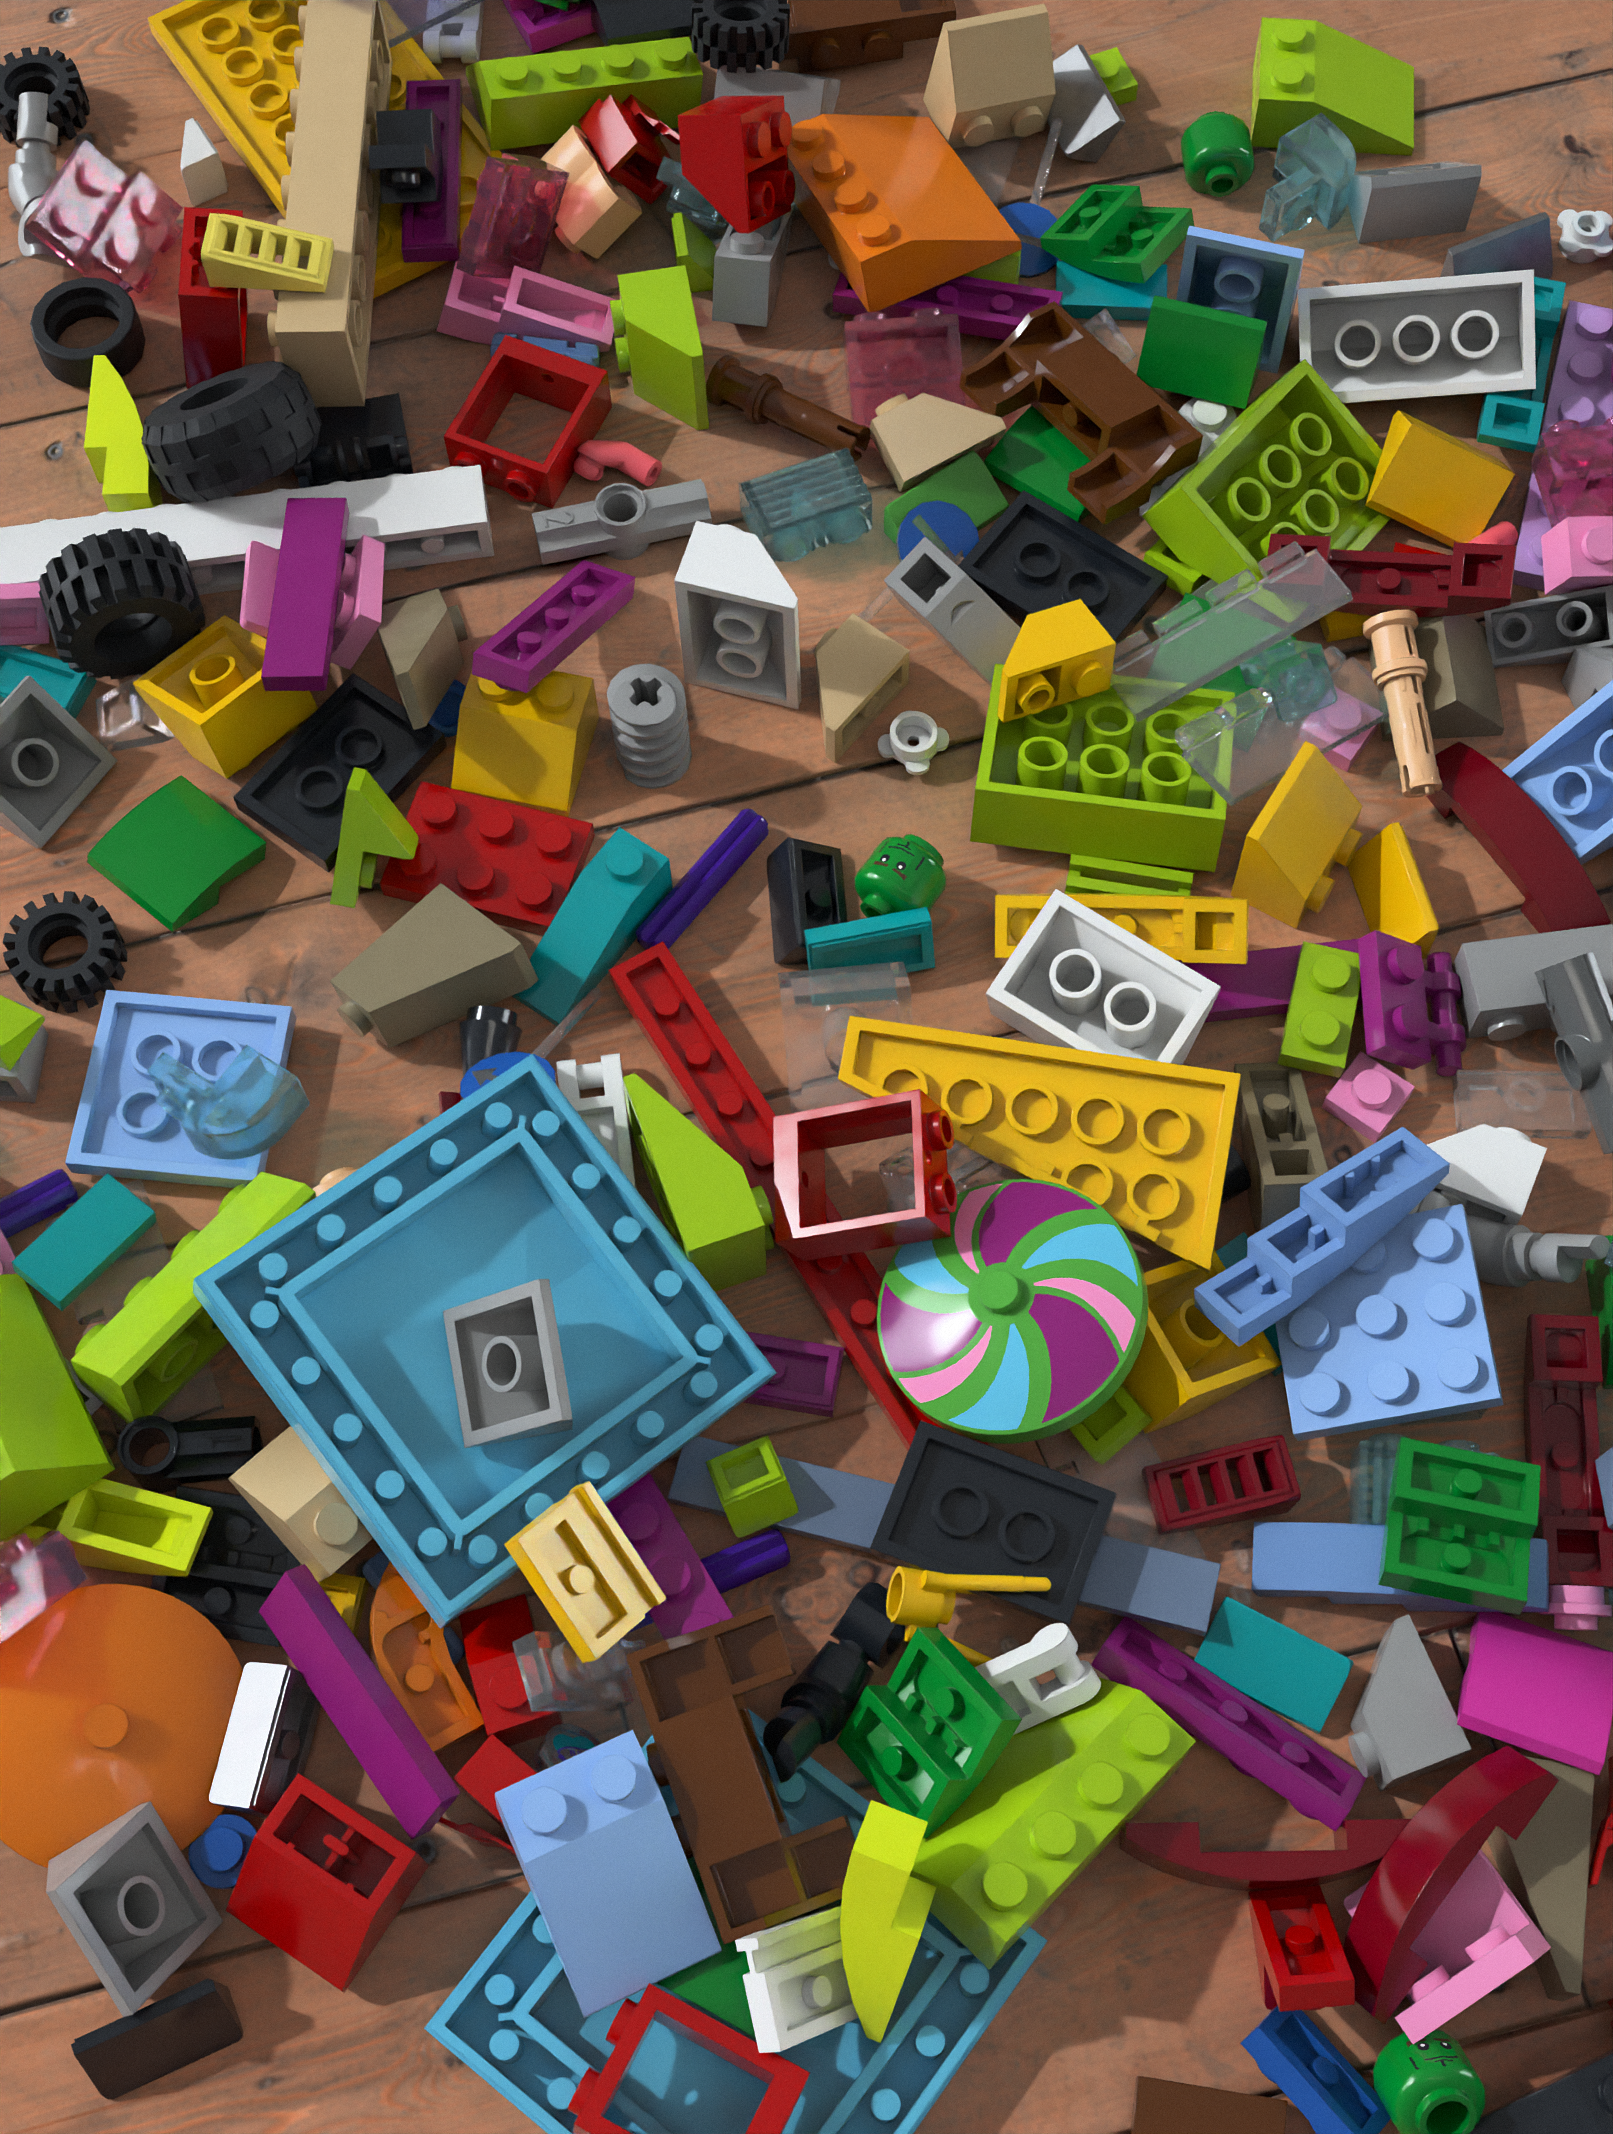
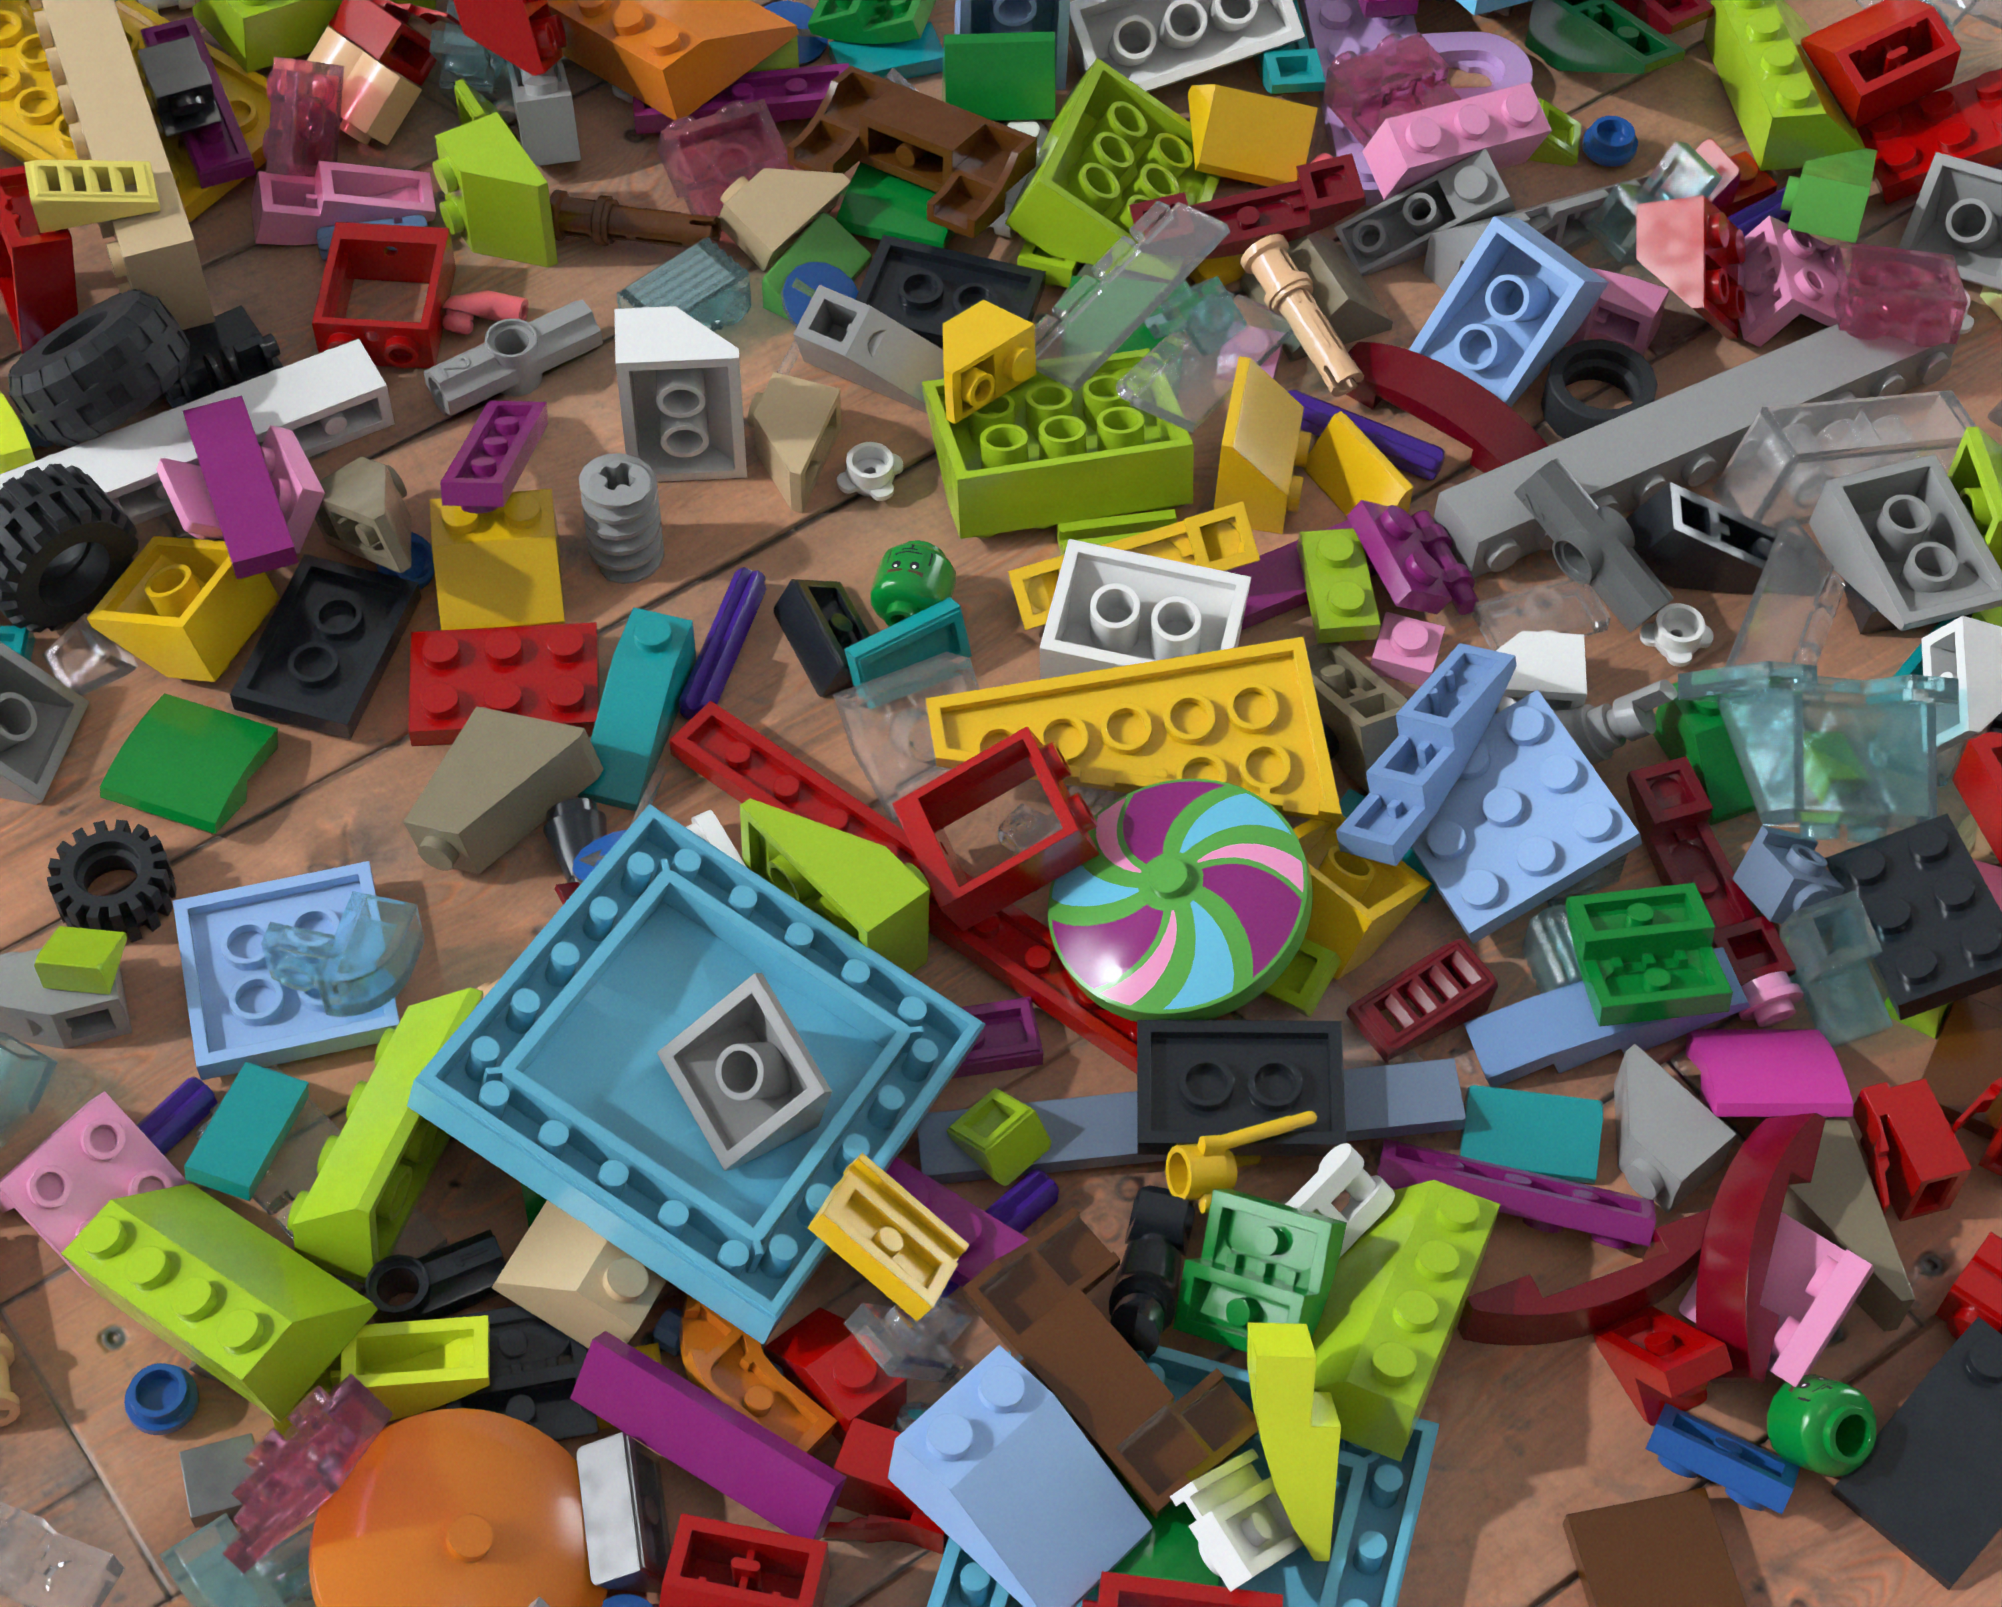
camera: 25 degrees left, 10 degrees down
lime slope [330,767,419,908] -> none
none -> dark purple axle [1288,390,1445,481]

